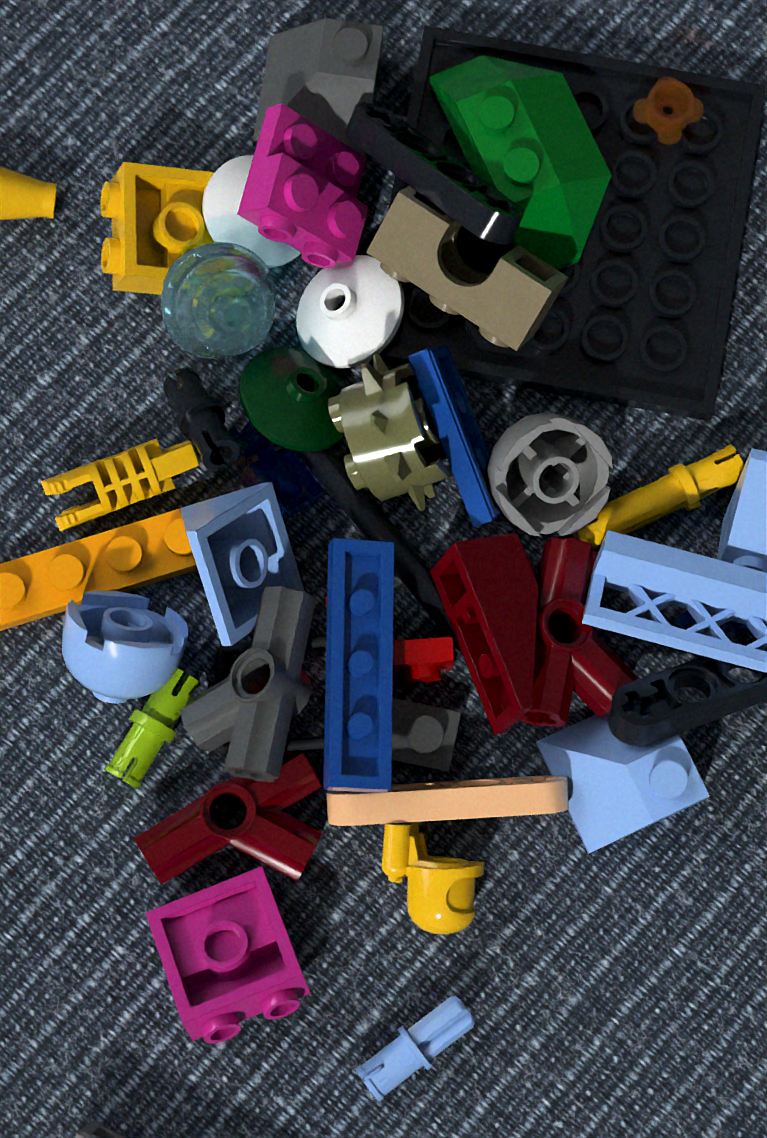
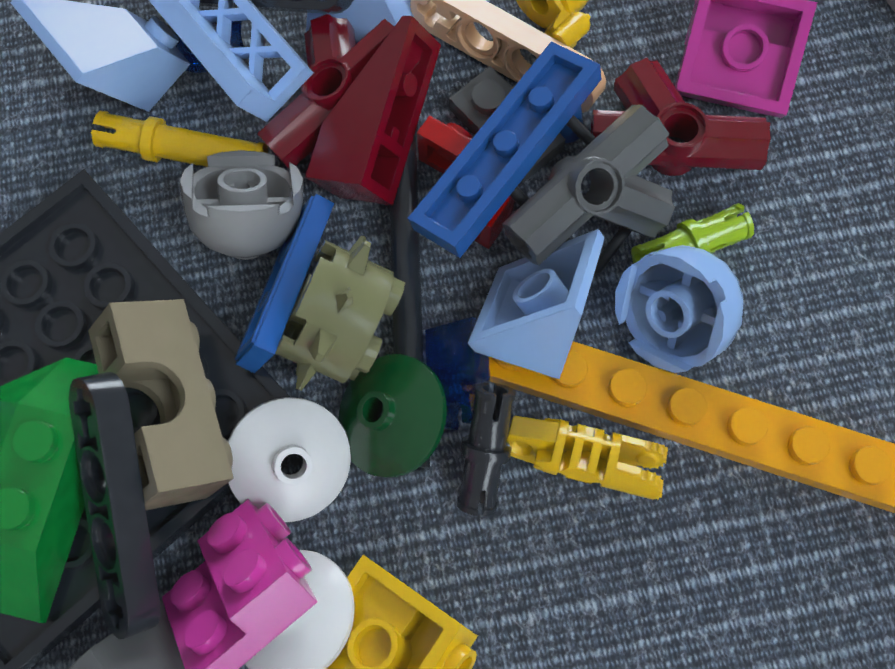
camera: 140 degrees left, 5 degrees down
clear light blue cone [161,242,276,359] -> none

